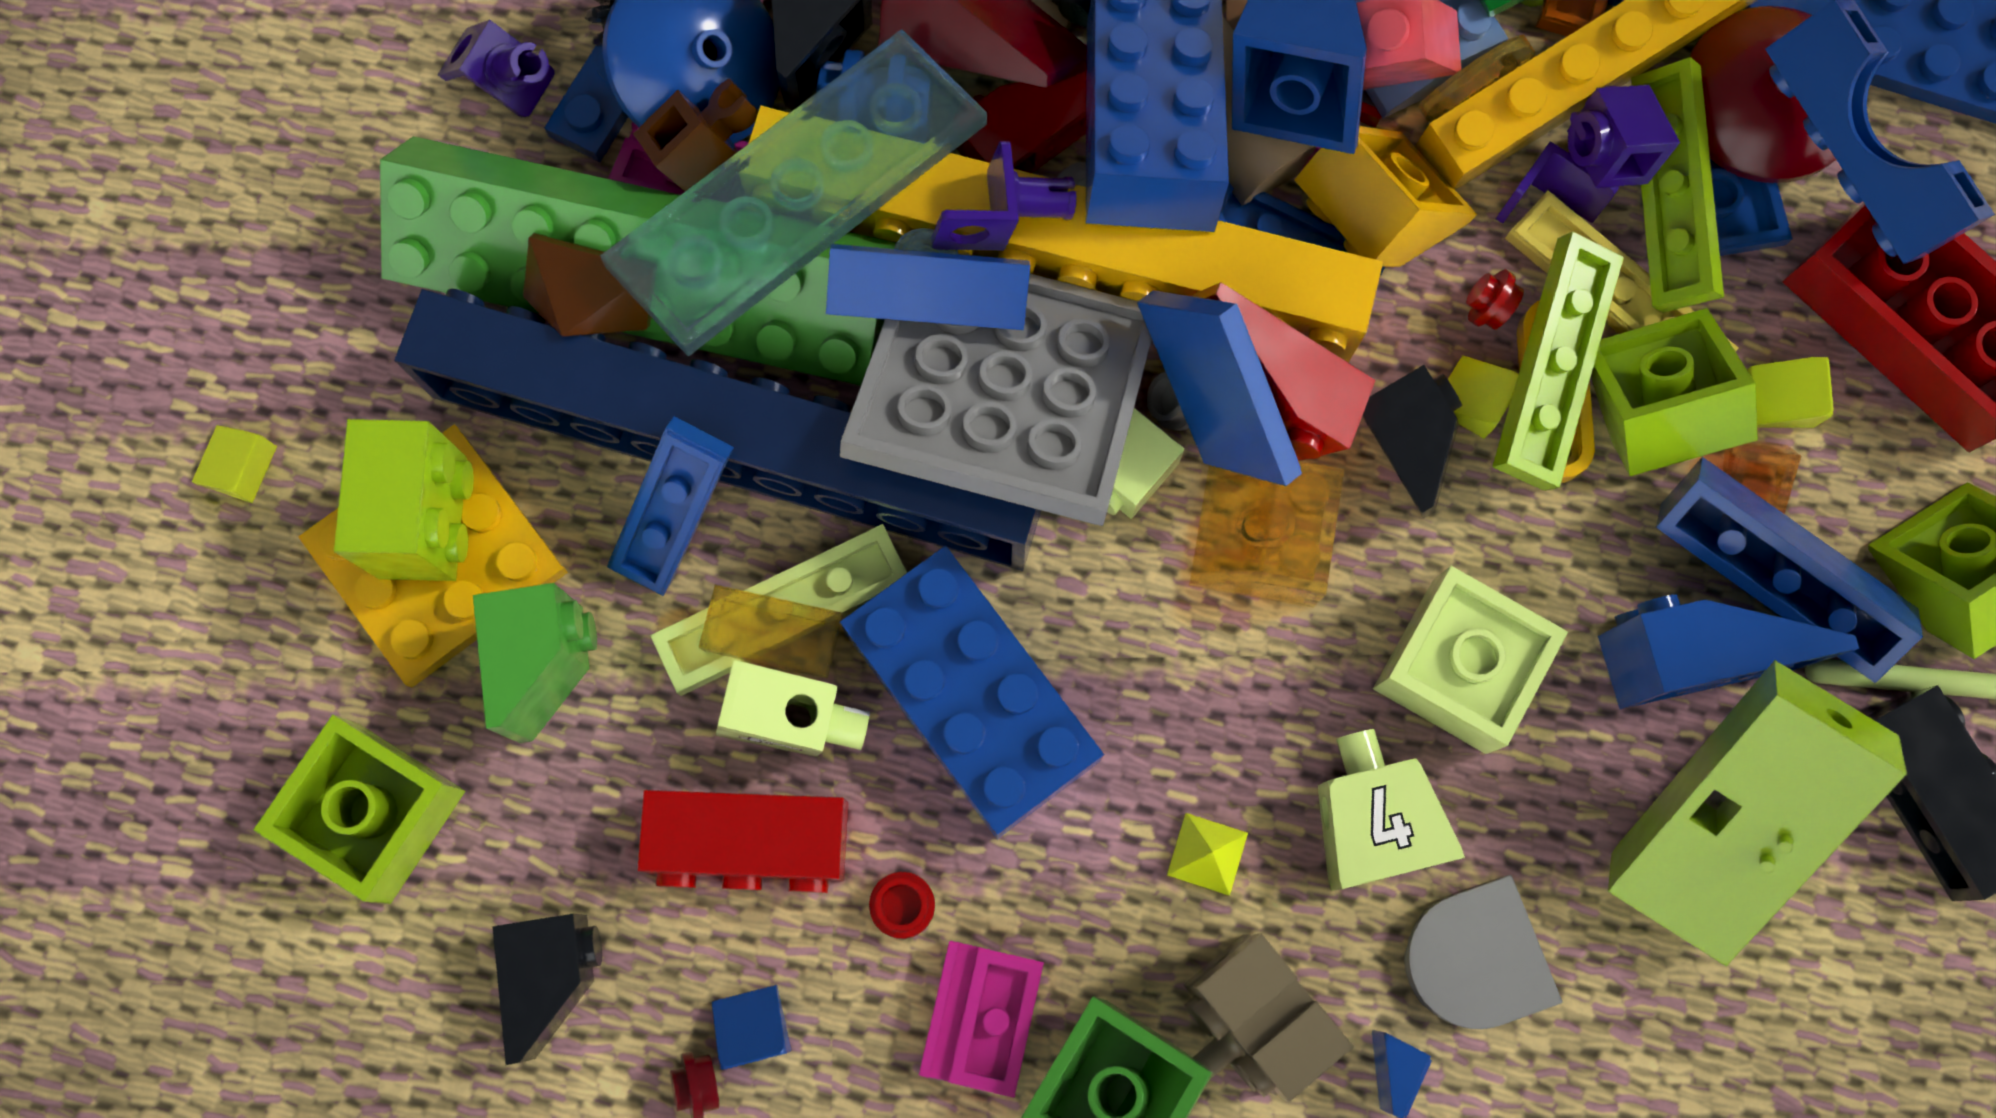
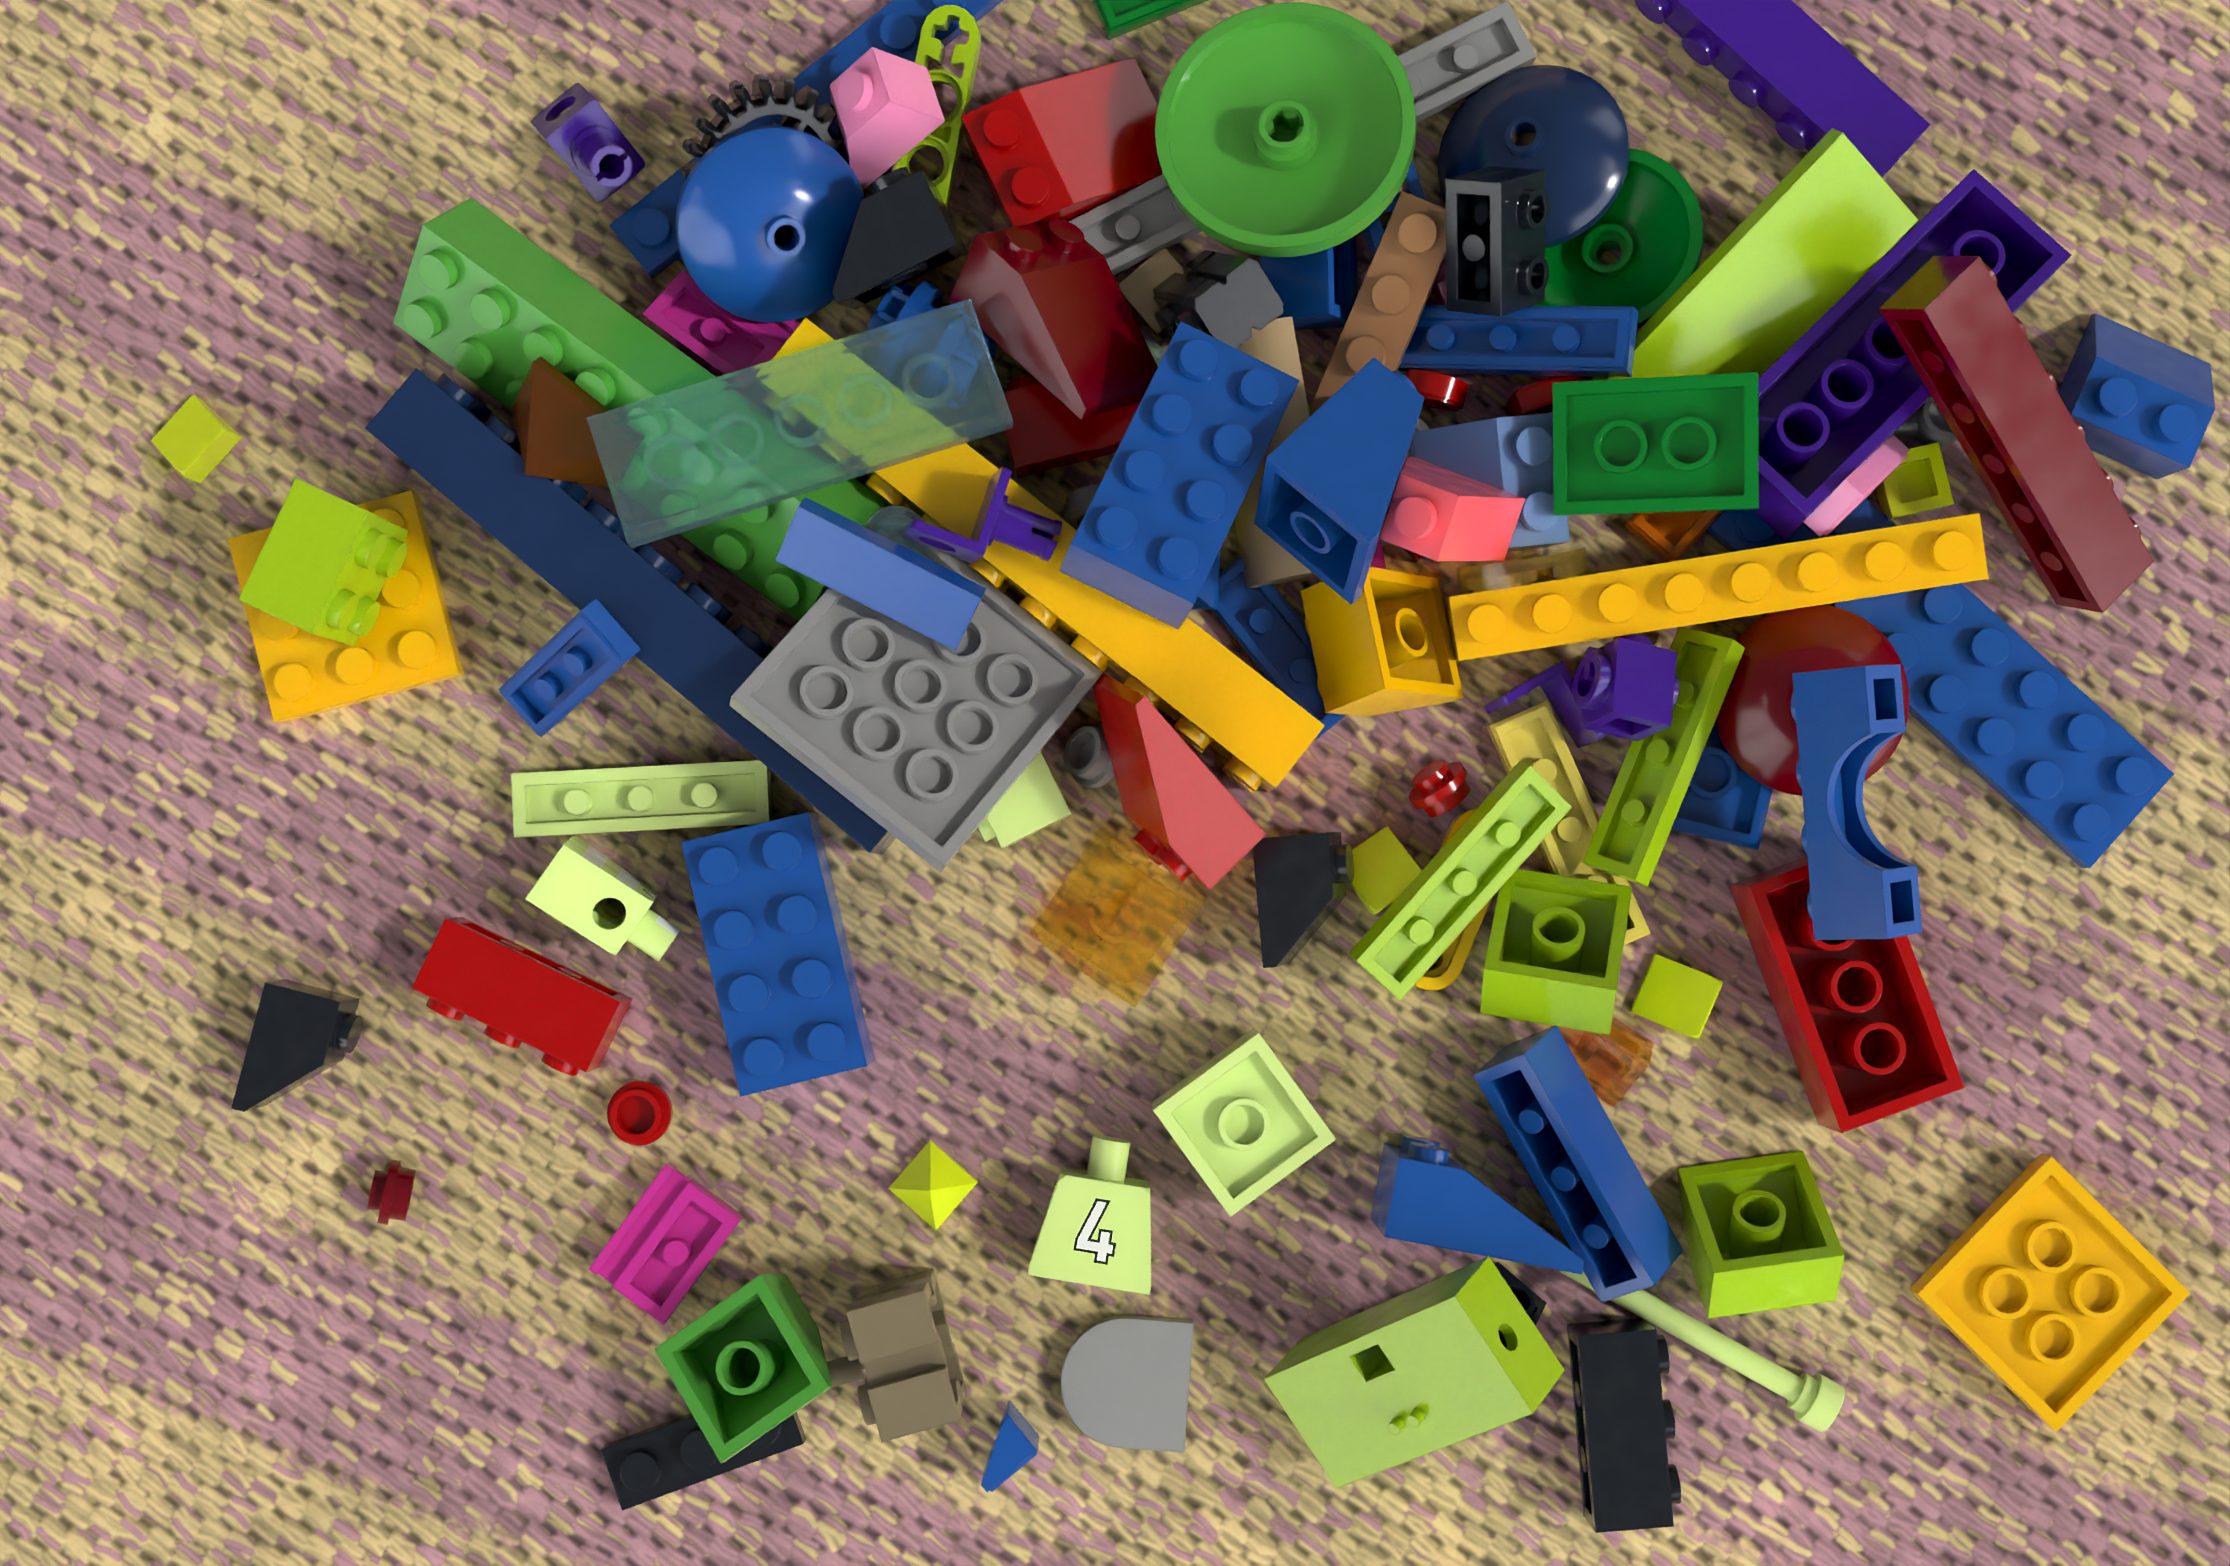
camera: 25 degrees right, 10 degrees up
lime brick [253,714,466,904] -> none
bright green slope [473,583,597,743] -> none
reddish brown brick [633,79,759,201] -> none
clear yellow tile [699,585,843,679] -> none
blue slope [711,985,792,1070] -> none
blue tile [1137,290,1302,486] -> none

